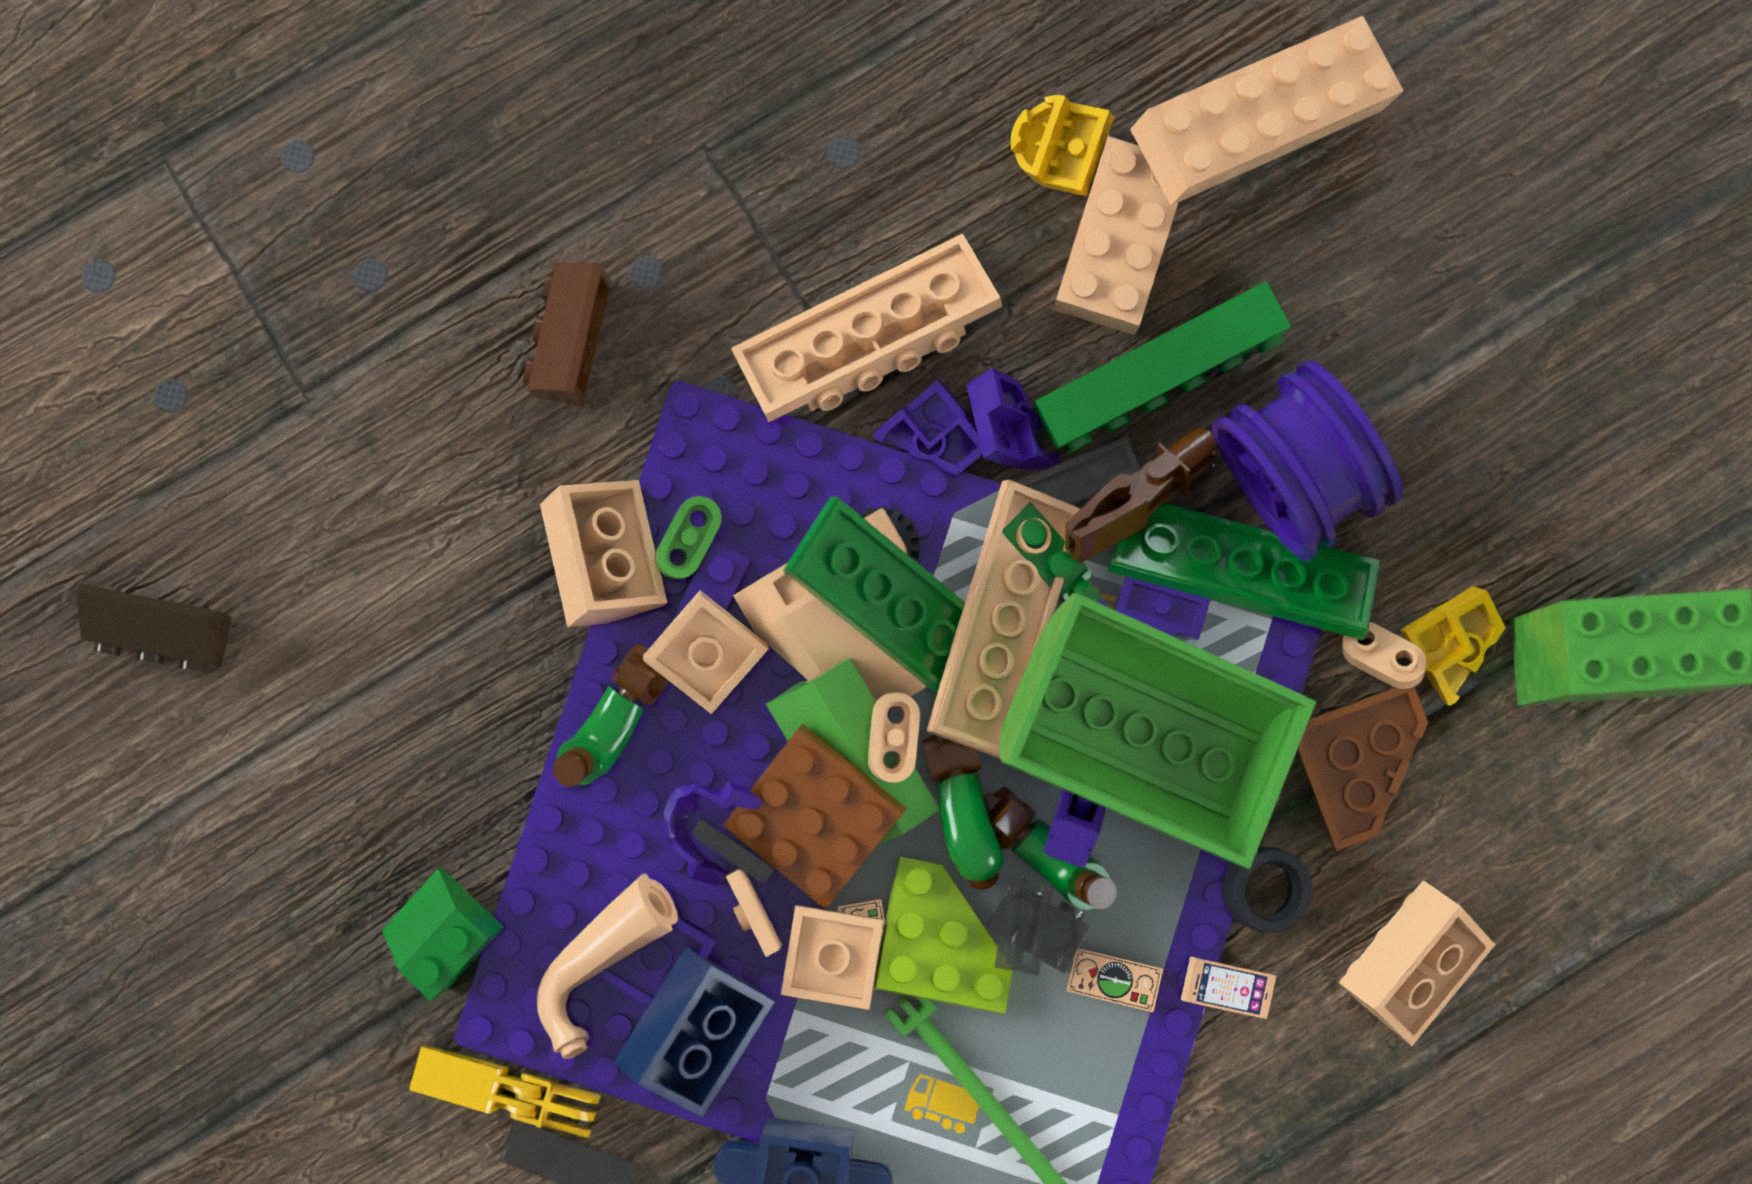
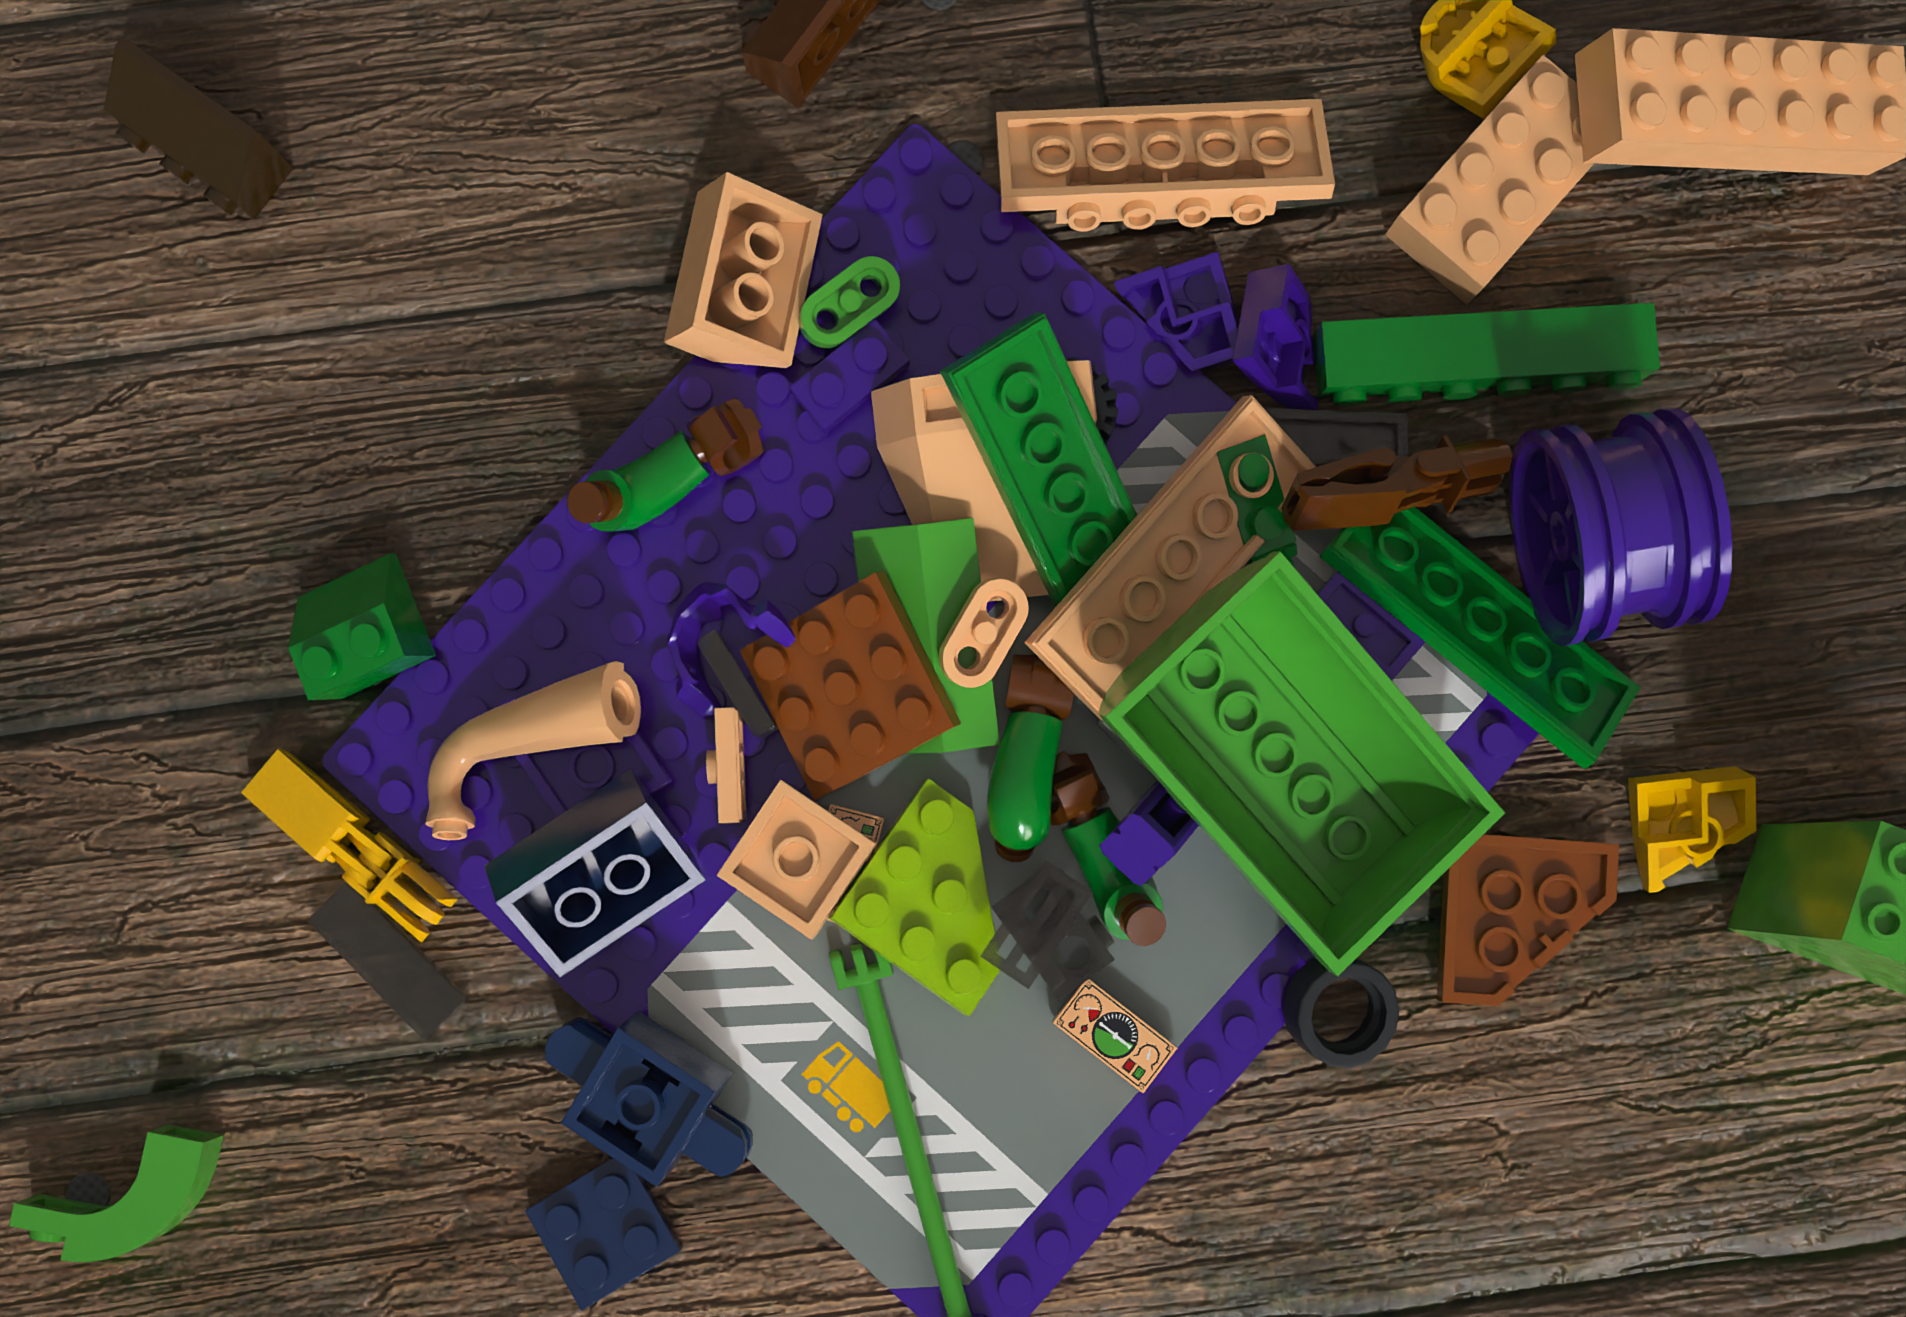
camera: 20 degrees right, 0 degrees up
light nougat plate [643,590,768,714] -> none
tile [1181,956,1276,1019] -> none
light nougat slope [1339,881,1496,1046] -> none
light nougat plate [1342,622,1426,689] -> none

